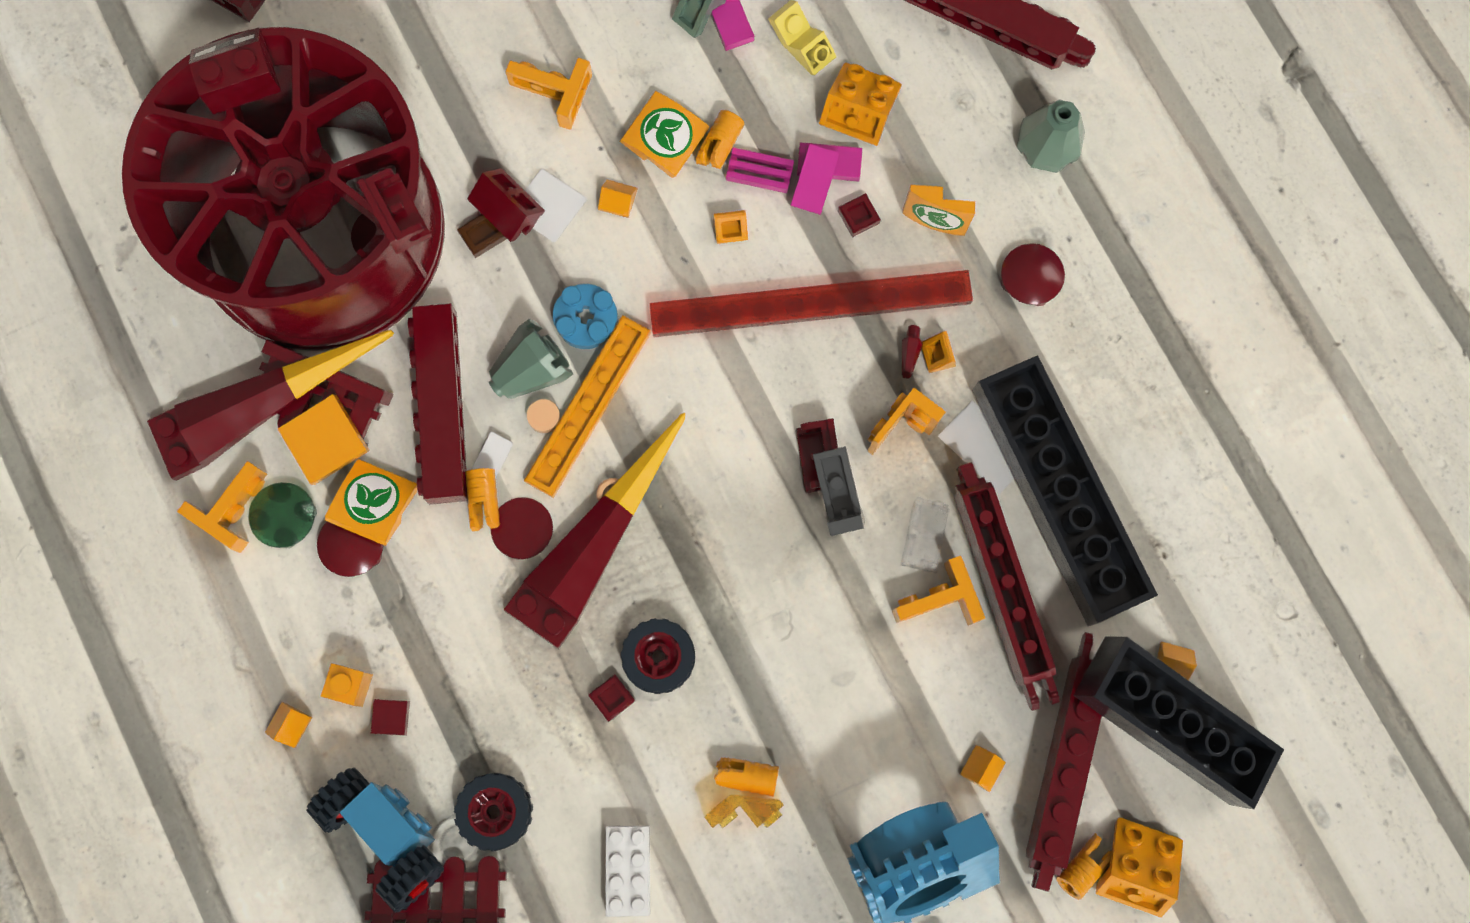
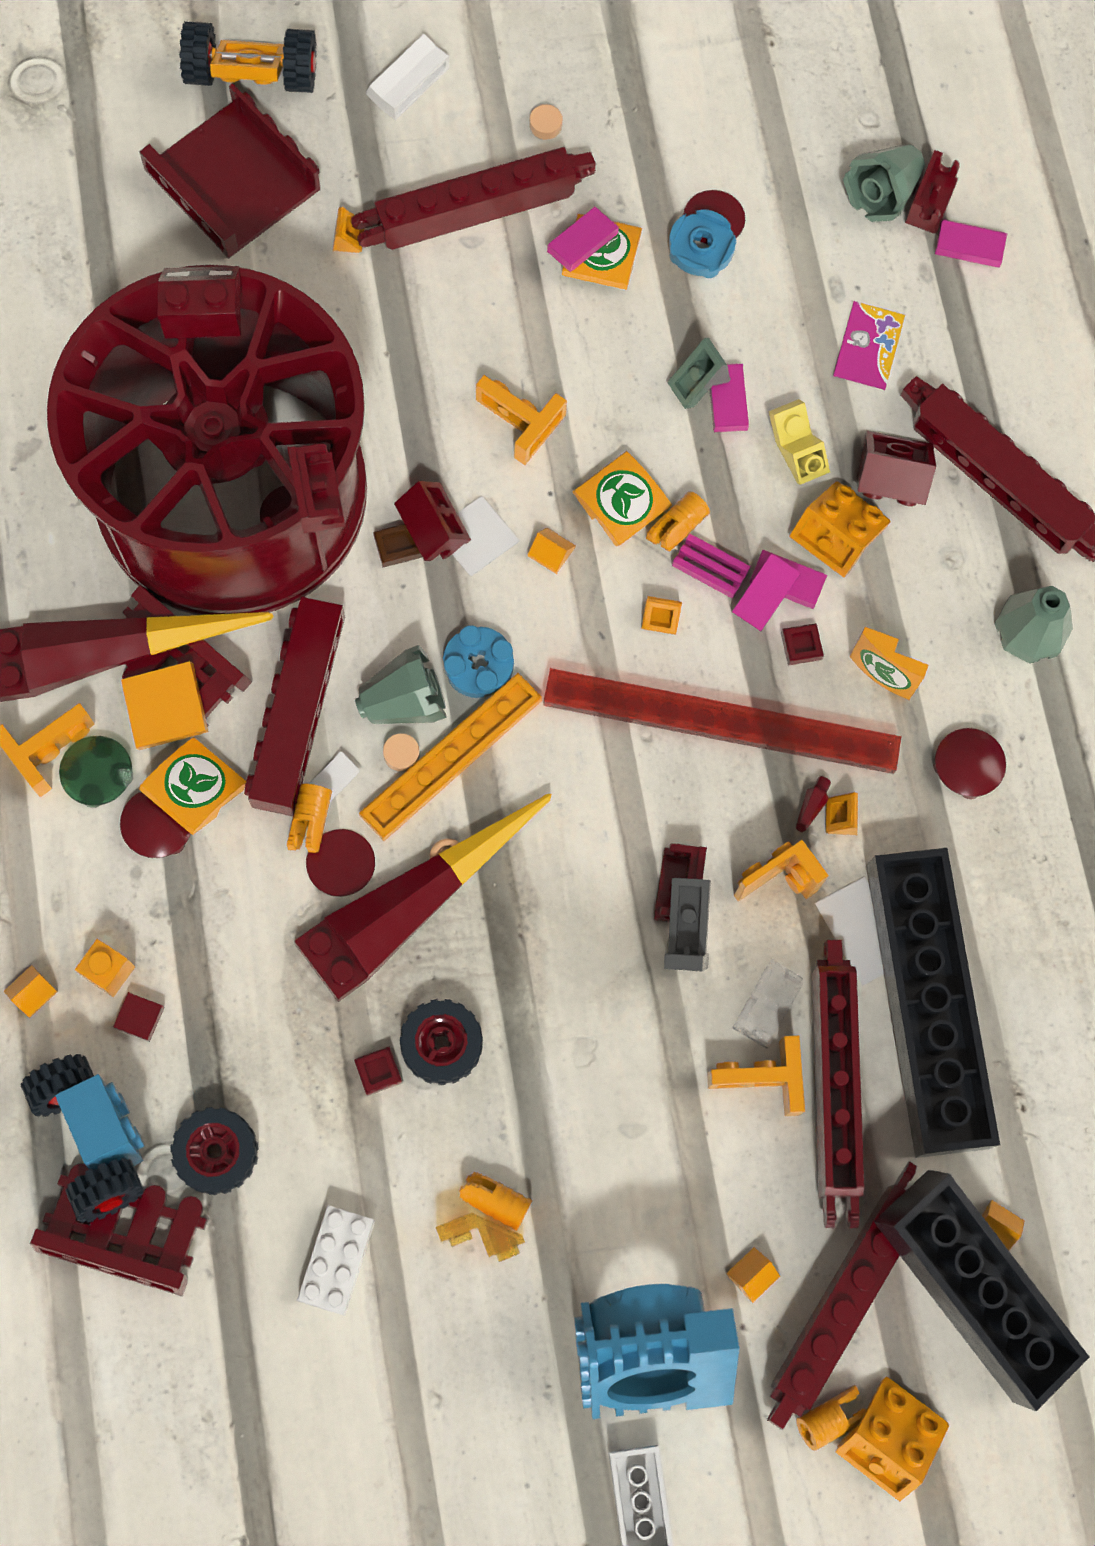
camera: 15 degrees right, 5 degrees down
none -> slope [857,430,936,506]

